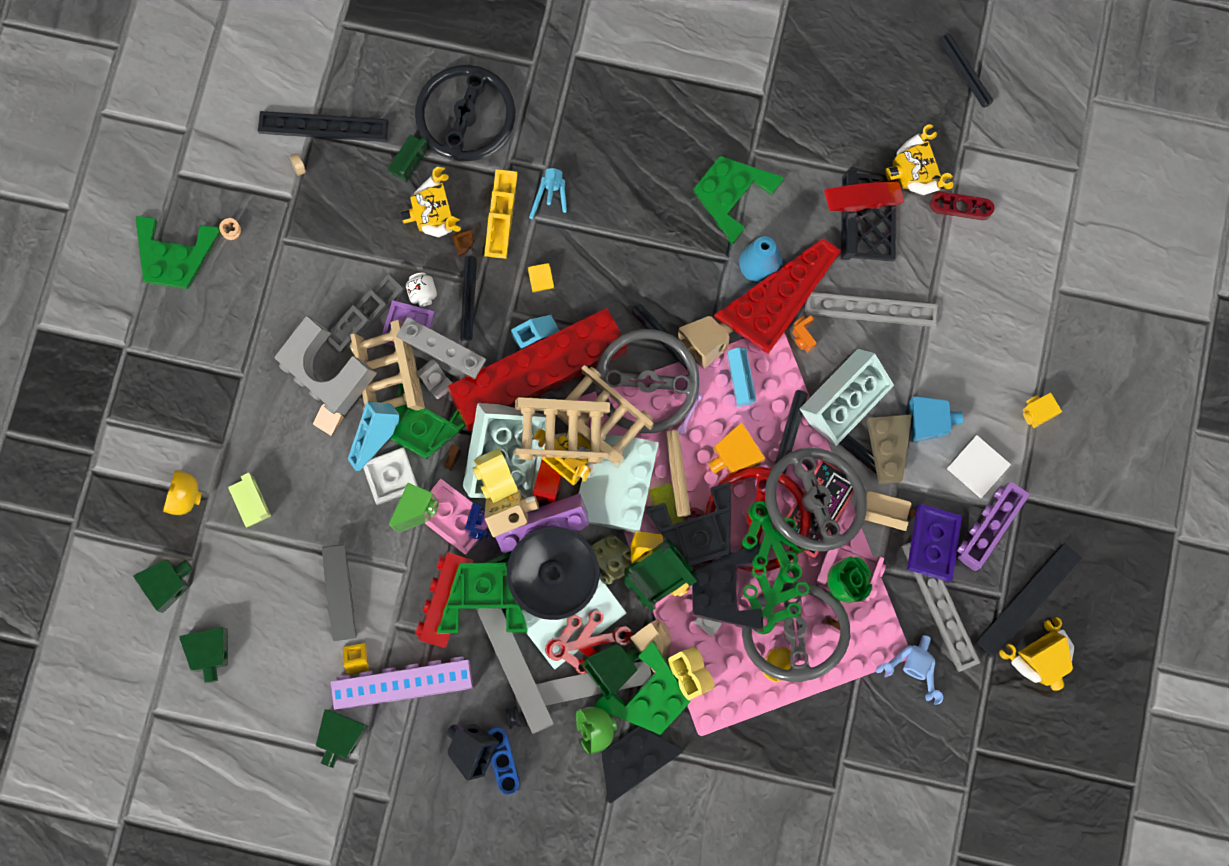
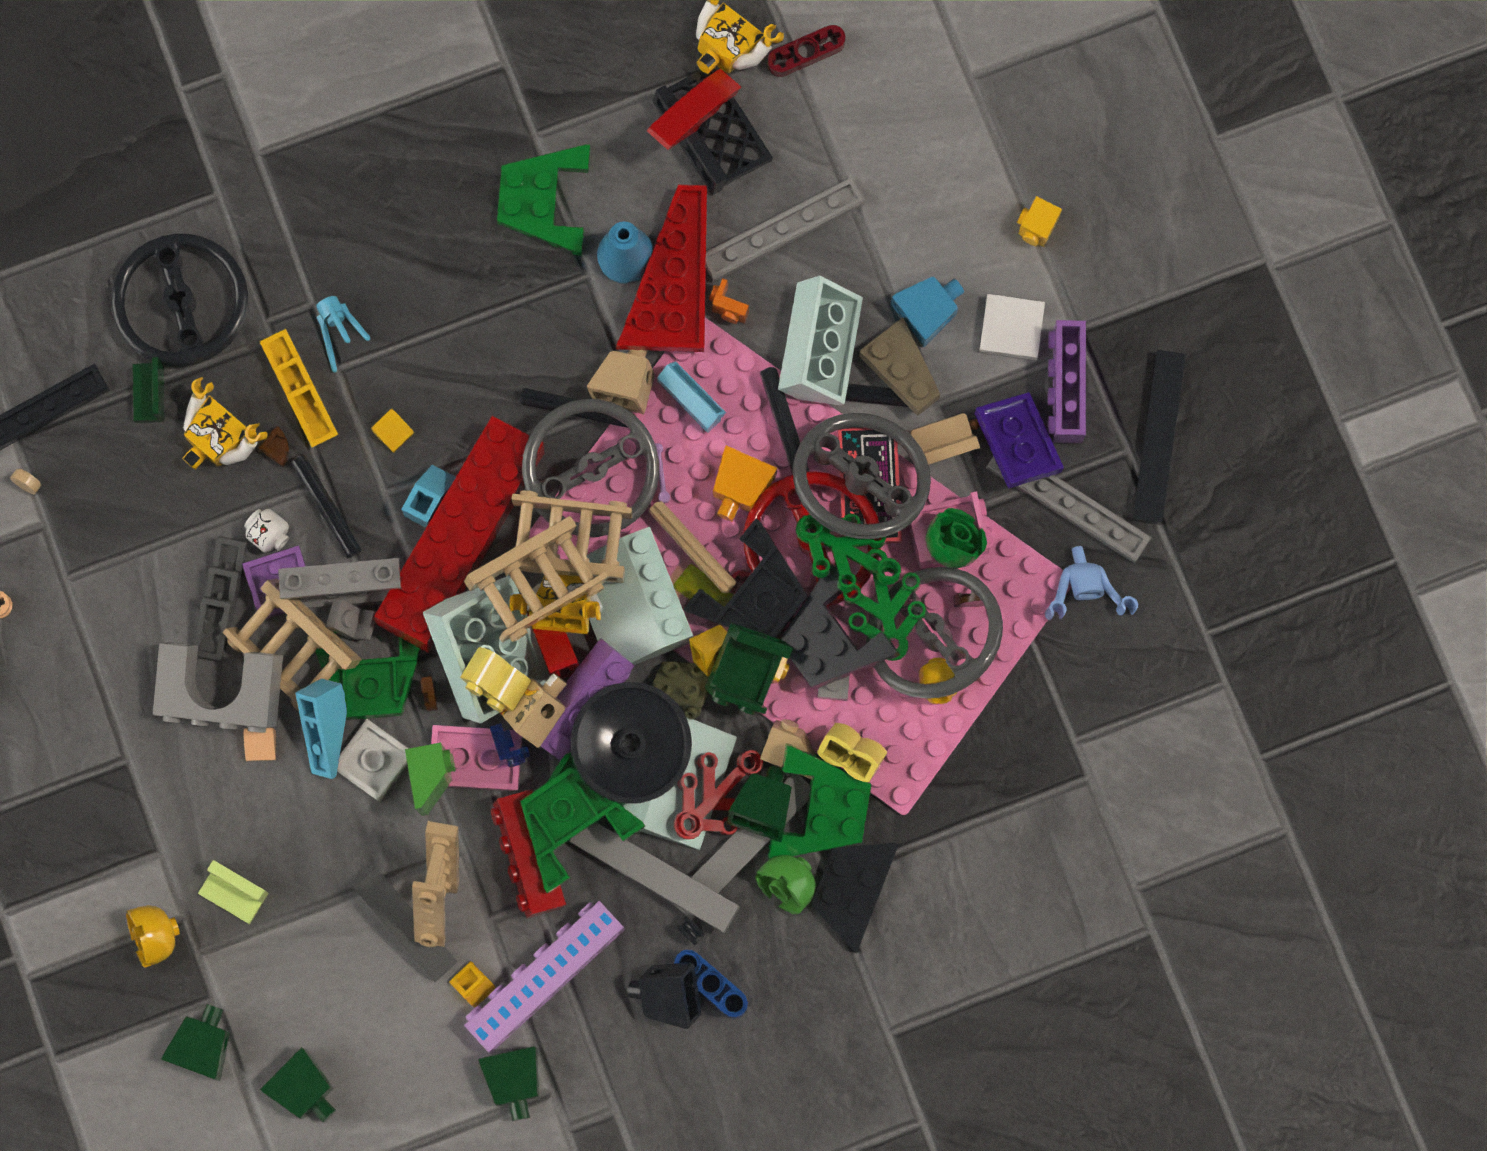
camera: 35 degrees left, 0 degrees up
yellow torso [999,617,1074,690] -> none
none -> tan fence [412,821,459,947]

